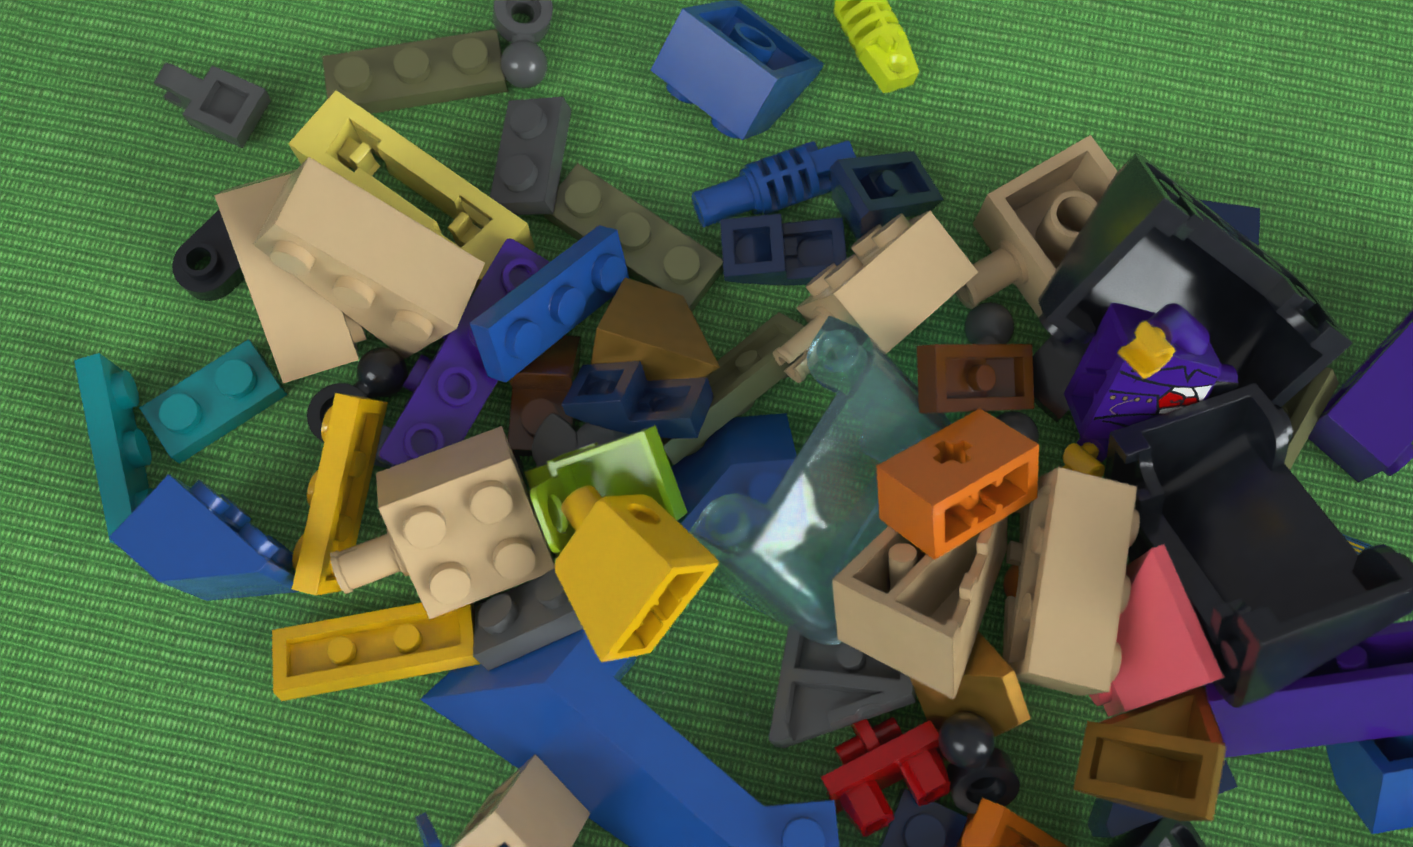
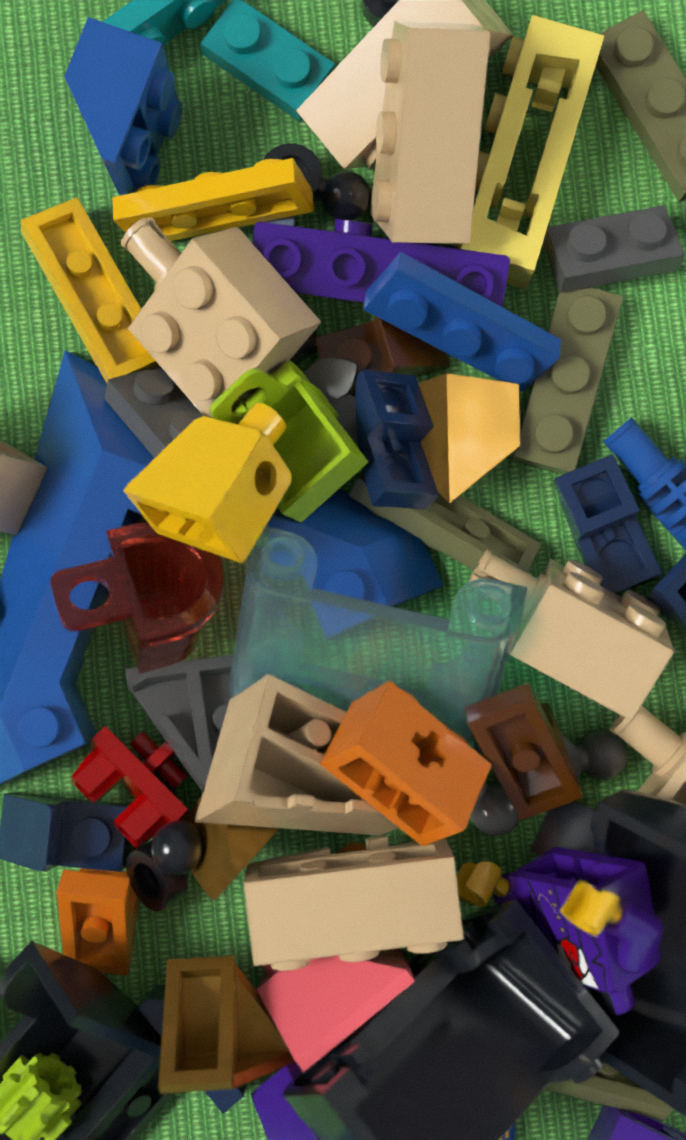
camera: 75 degrees right, 10 degrees up
none -> clear red container [50,522,224,674]

